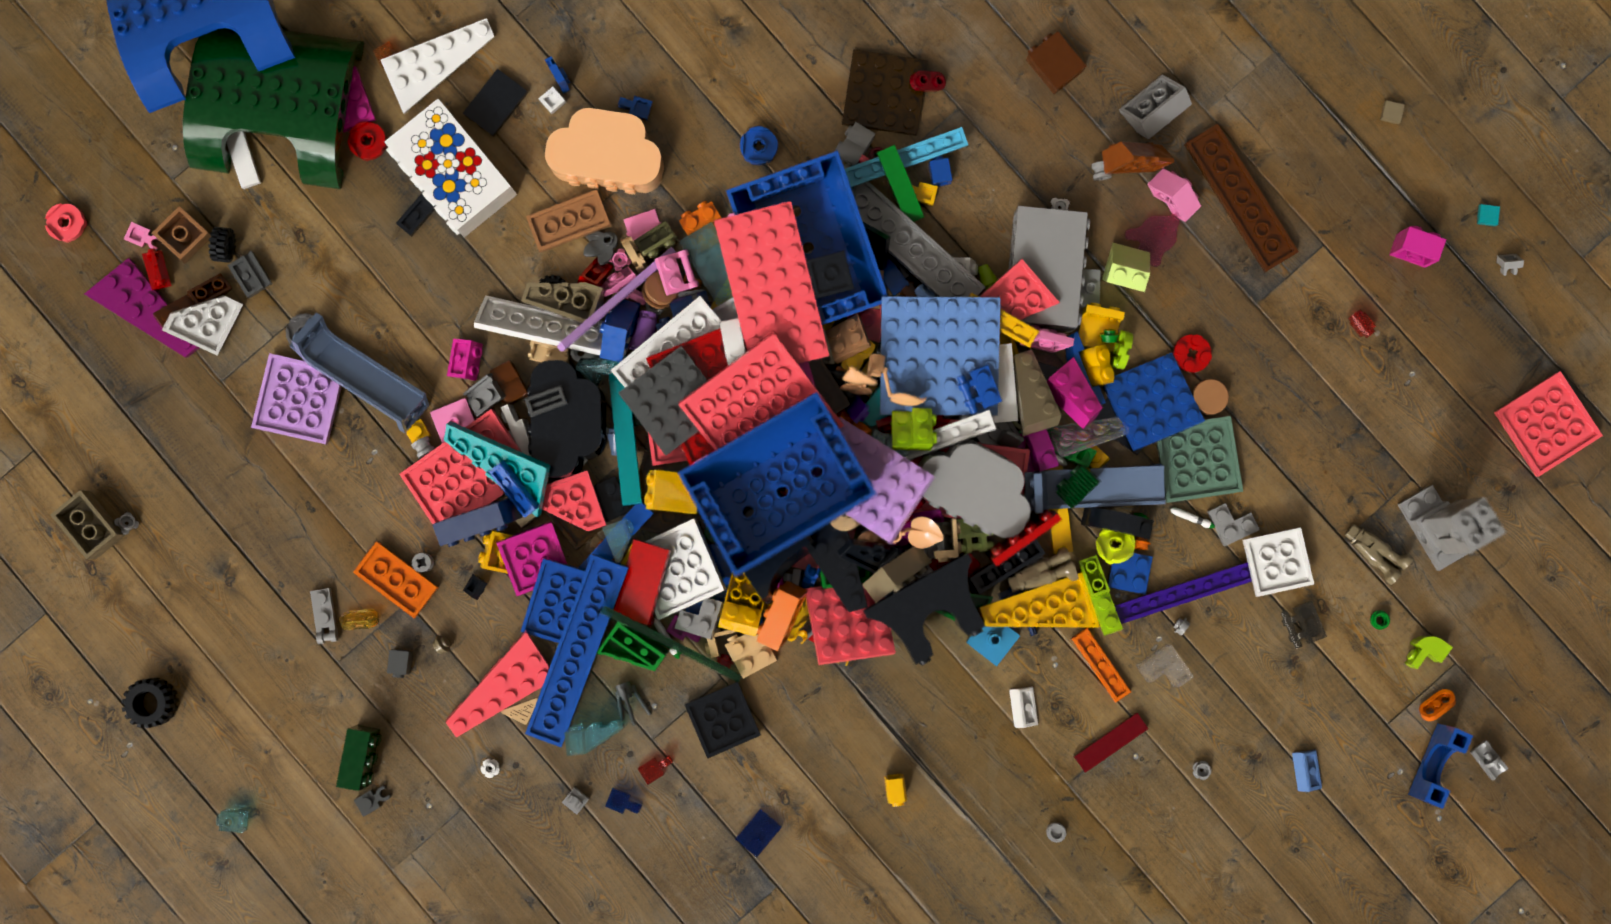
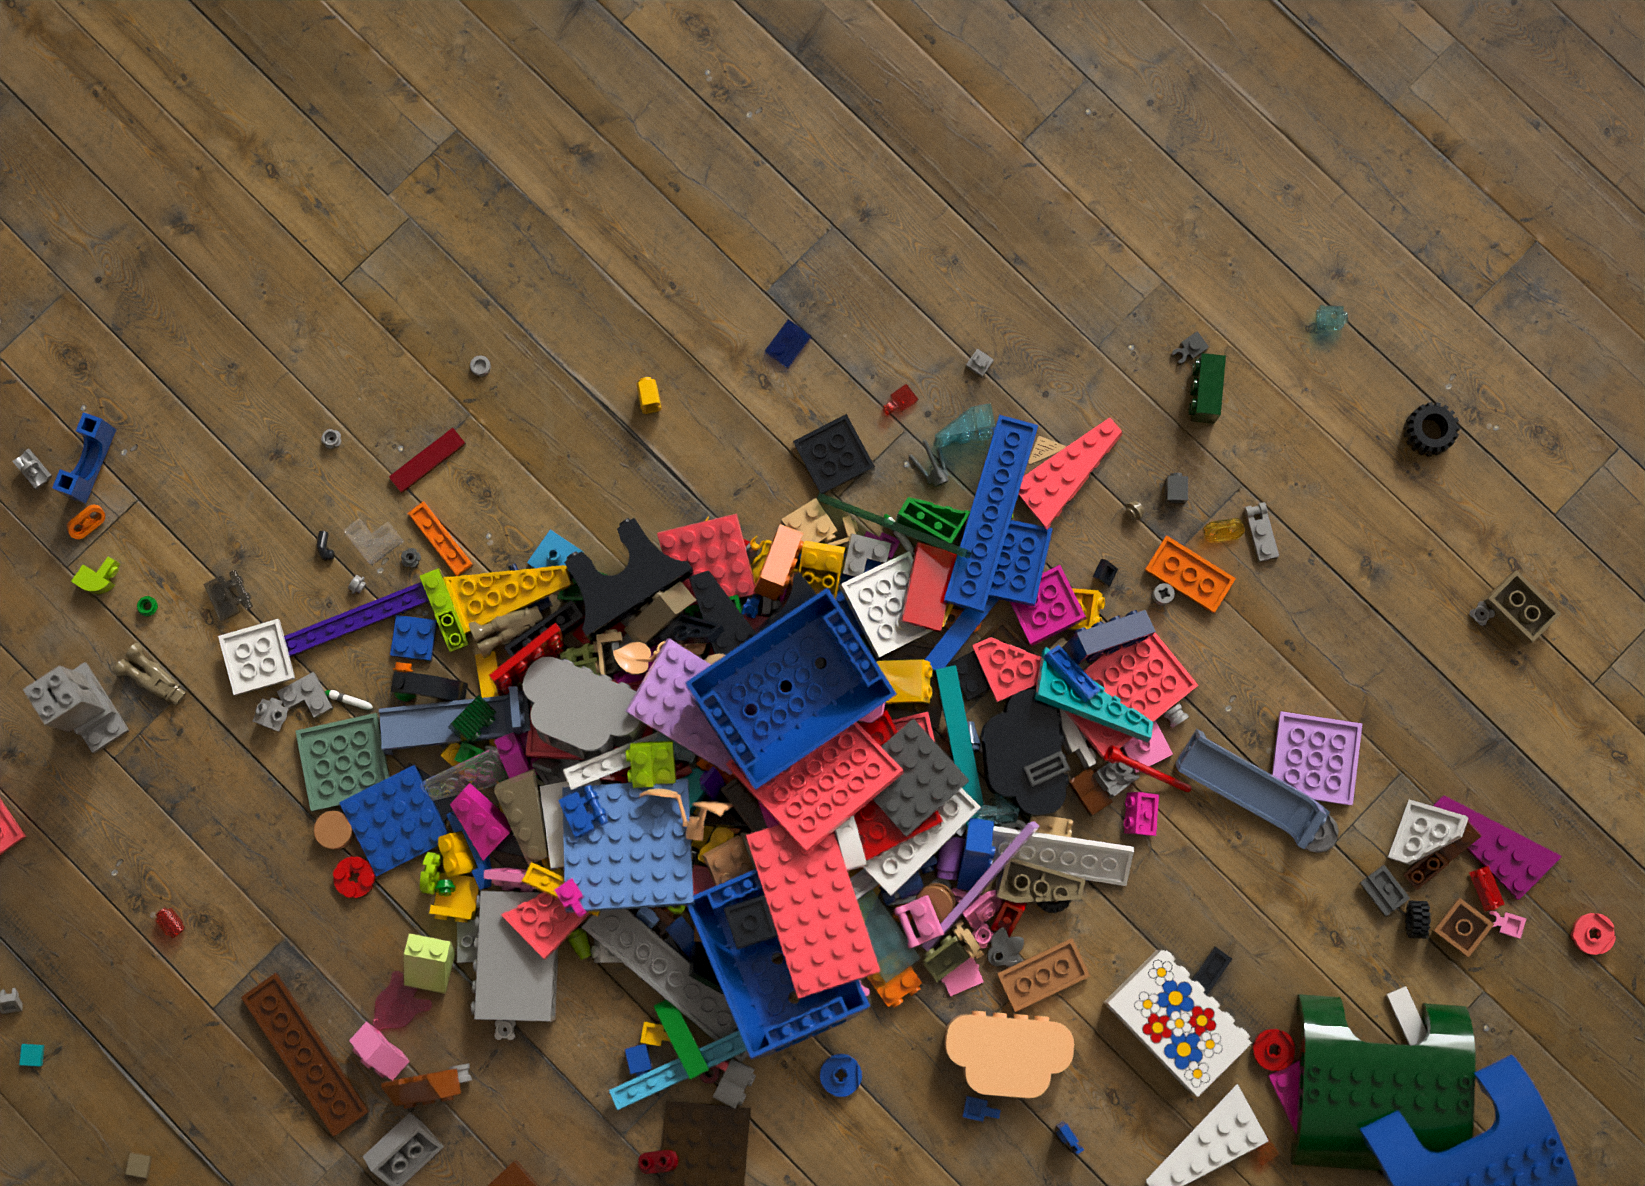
camera: 175 degrees right, 5 degrees down
yellow plate [406,419,431,443] -> none
black tile [463,69,528,137] -> none
white plate [481,759,500,778] -> none
white plate [538,87,566,114] -> none
clear light blue slope [602,518,634,564] -> none
clear blue plate [605,787,642,814] -> none
dark red plate [715,654,734,670] -> none
white slope [1010,686,1038,728] -> none
neon yellow plate [1096,530,1135,564] -> none
medium blue slope [1292,750,1322,792] -> none
dark pink brick [1389,226,1446,268] -> none
none -> light grey brick [253,697,288,731]
none -> black arm [316,531,334,561]
none -> dark grey plate [401,548,421,568]
none -> dark pink plate [554,878,586,918]
none -> red piece [1104,745,1192,793]

